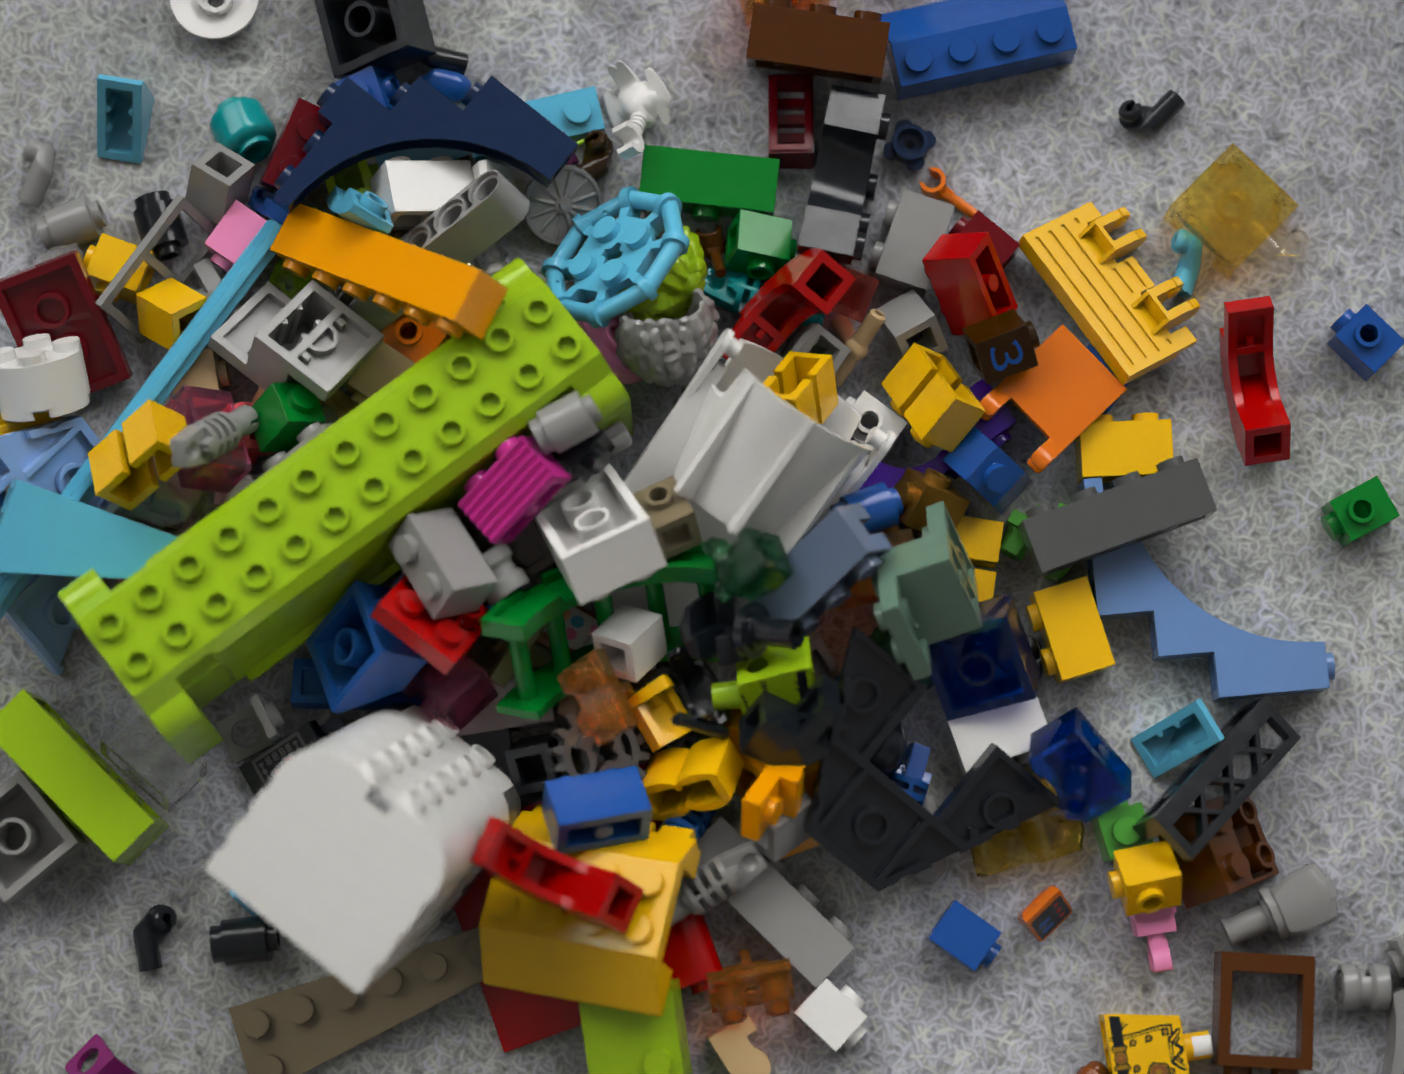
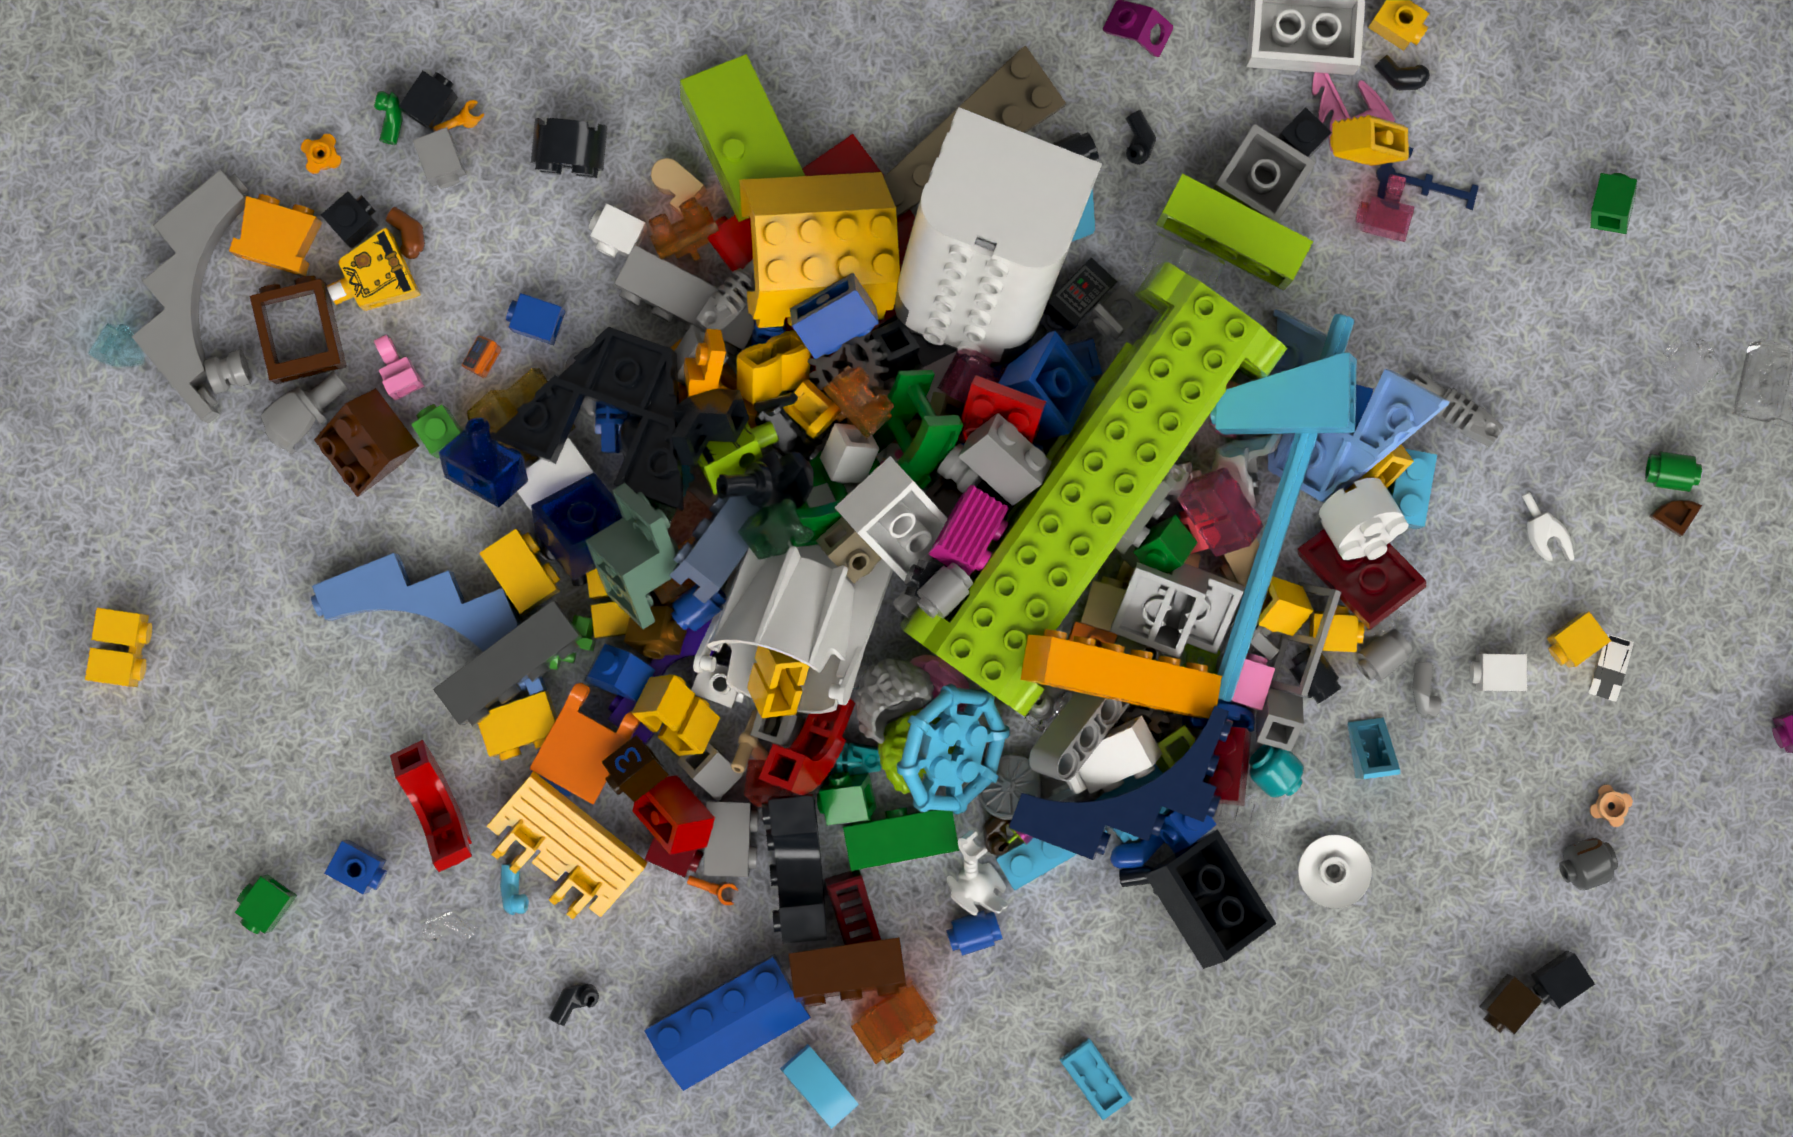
camera: 160 degrees right, 5 degrees up
yellow piece [88,399,187,511] -> none
light grey hinge [170,405,259,468] -> none
medium azure slope [326,186,393,235] -> none
red arch [470,817,644,934] -> none
reddish brown hand [695,224,726,278] -> none
dark blue plate [883,120,936,172] -> none
yellow brick [1107,840,1182,916] -> none
medium azure slope [1131,698,1225,779] -> none
black fence [1132,697,1301,862] -> none
clear yellow panel [1163,143,1299,280] -> none
green brick [1321,476,1400,547] -> none
none -> blue brick [946,910,1003,956]

